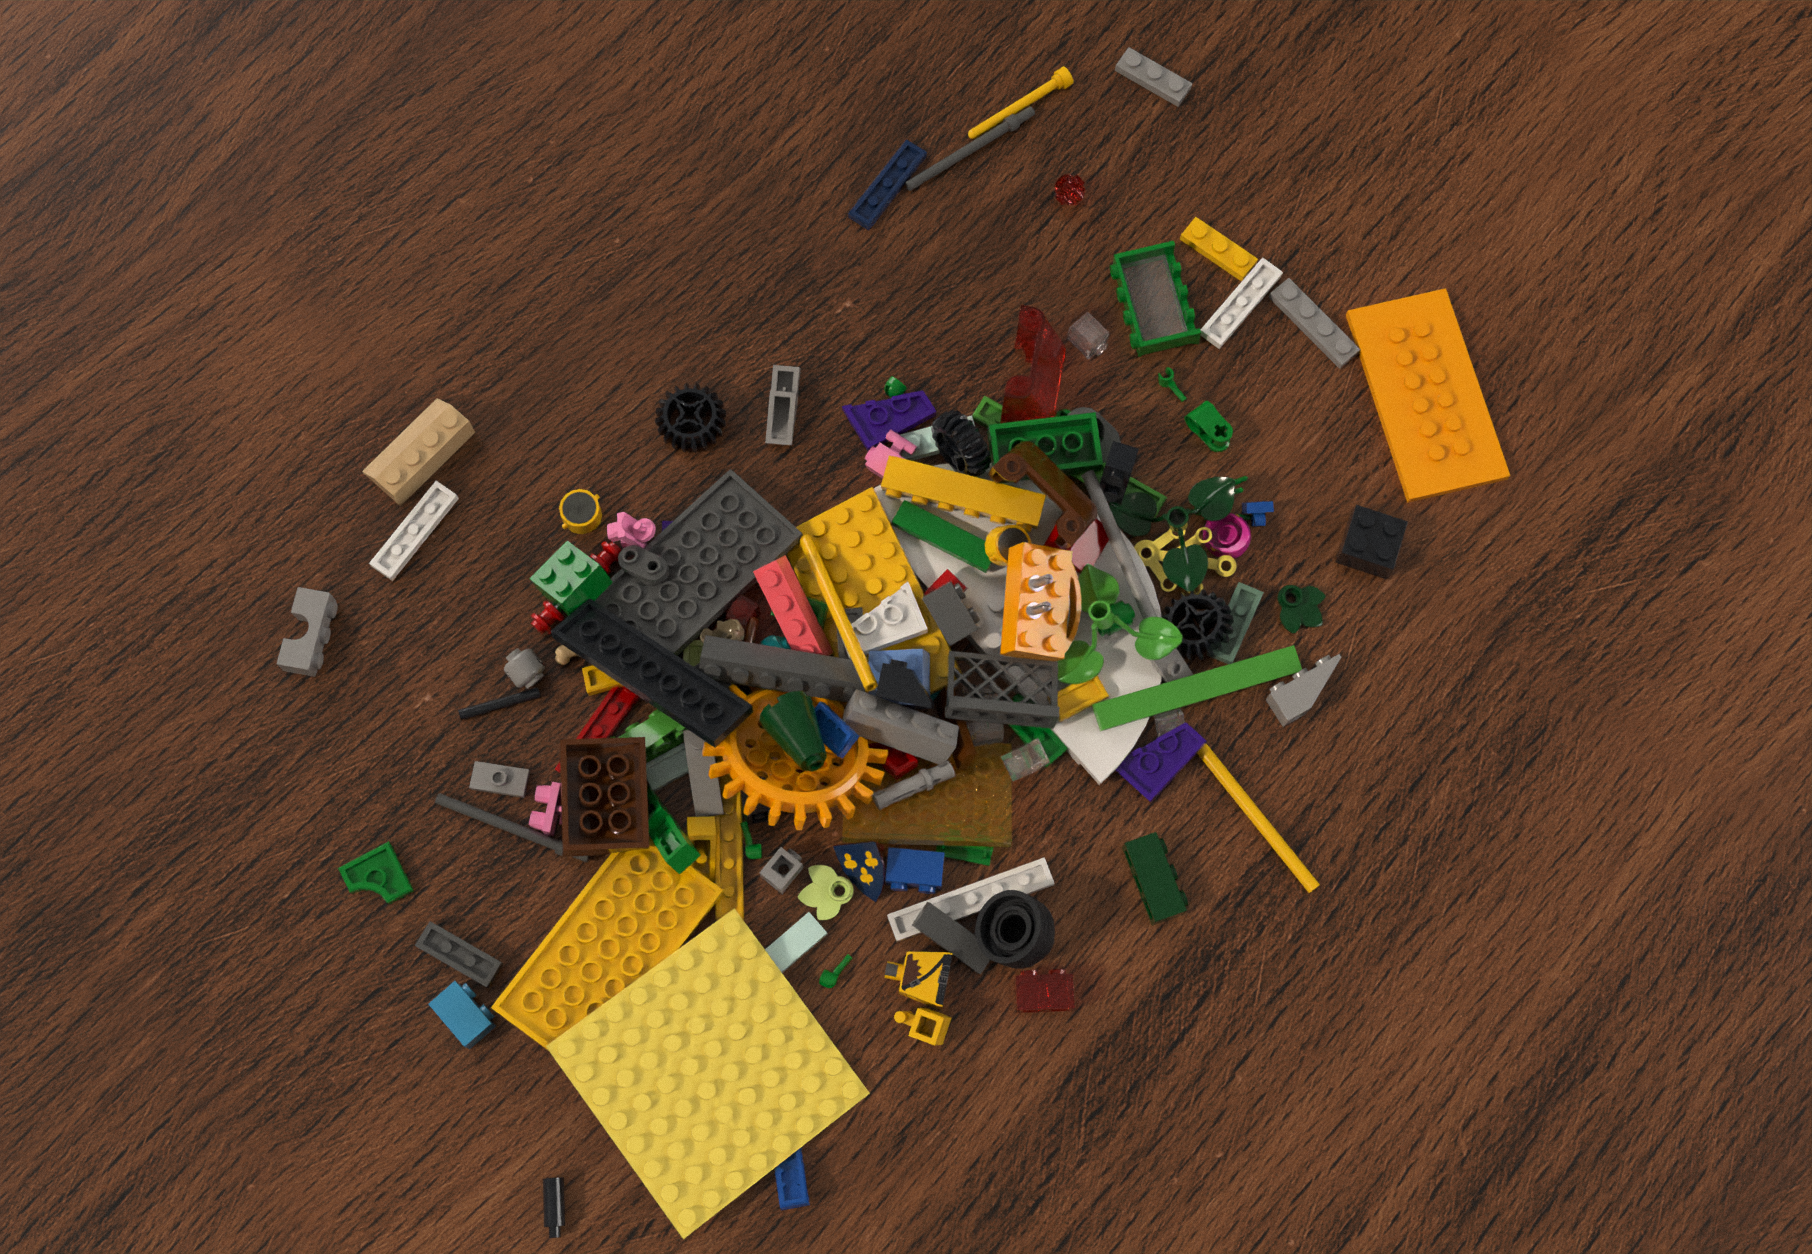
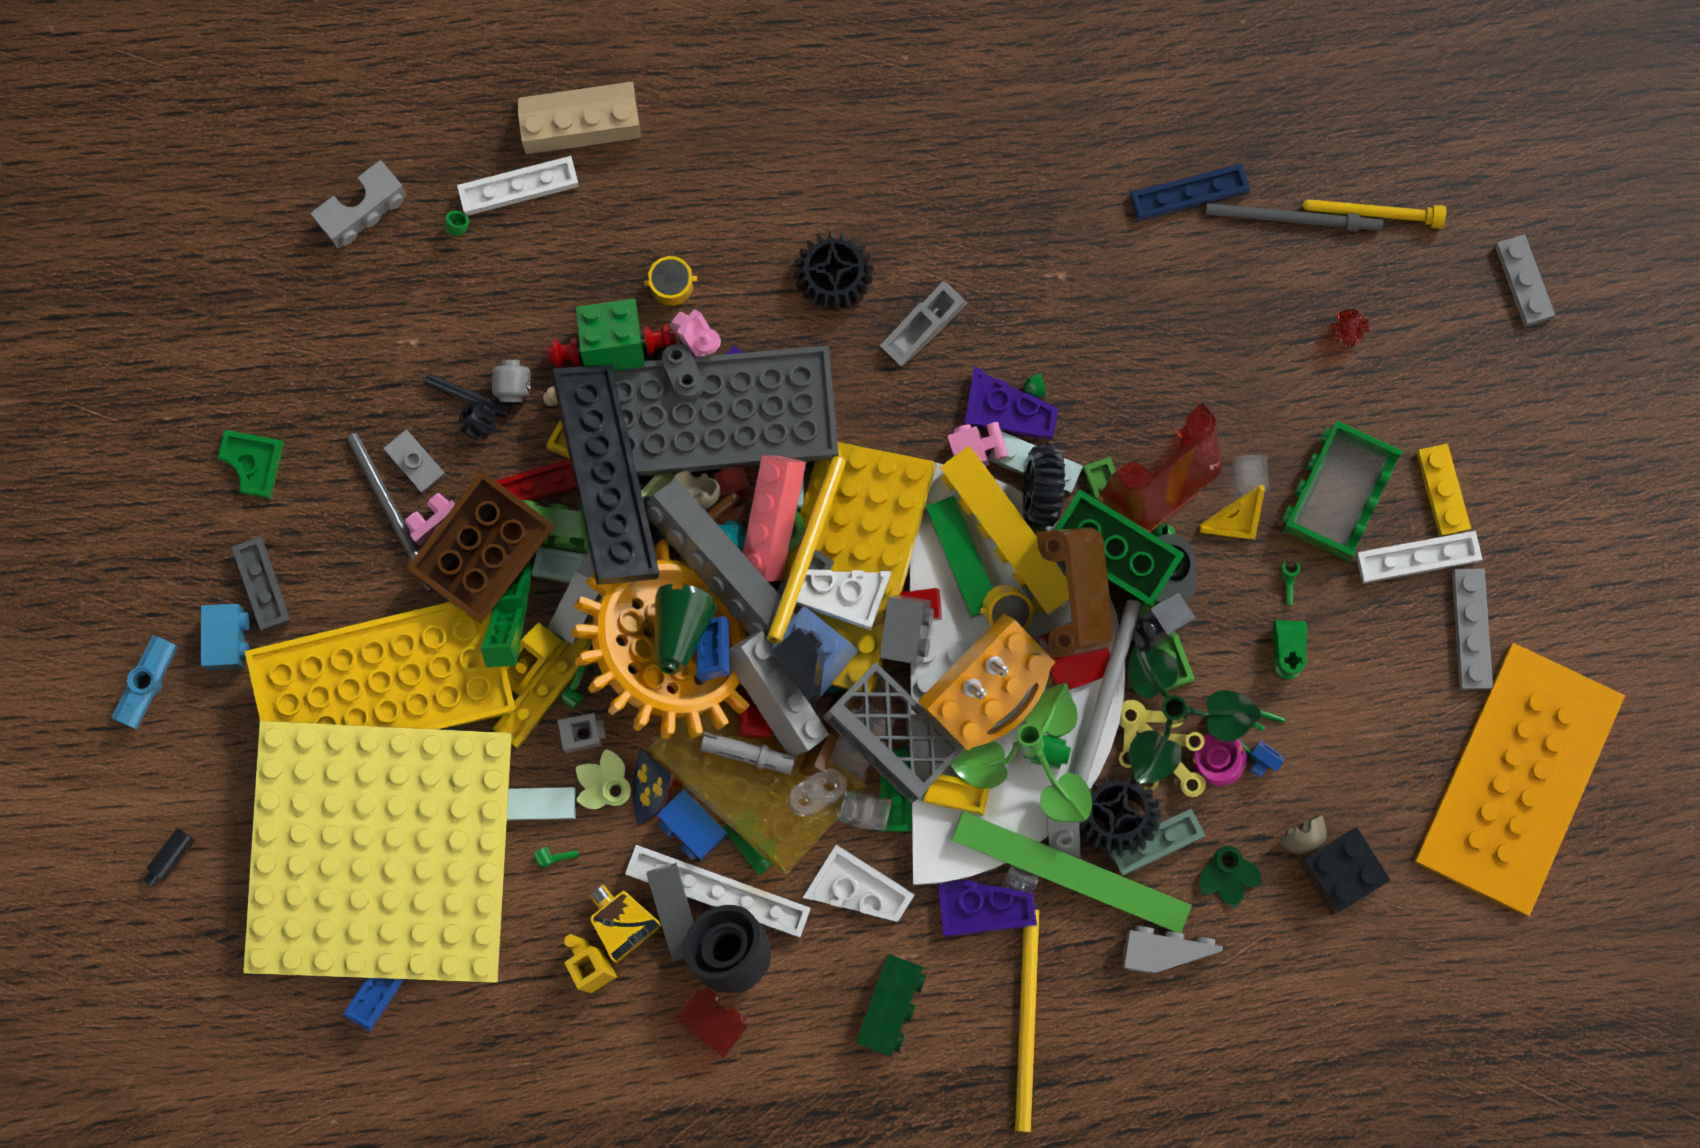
camera: 40 degrees right, 5 degrees up
none -> dark azure piece [111,635,178,729]
none -> green hinge [444,211,469,237]
none -> black gear [459,402,496,441]
none -> clear plate [788,769,846,817]
none -> white wing [803,845,915,922]
none -> yellow tile [1199,485,1265,540]
none -> dark tan hair [1279,815,1327,855]

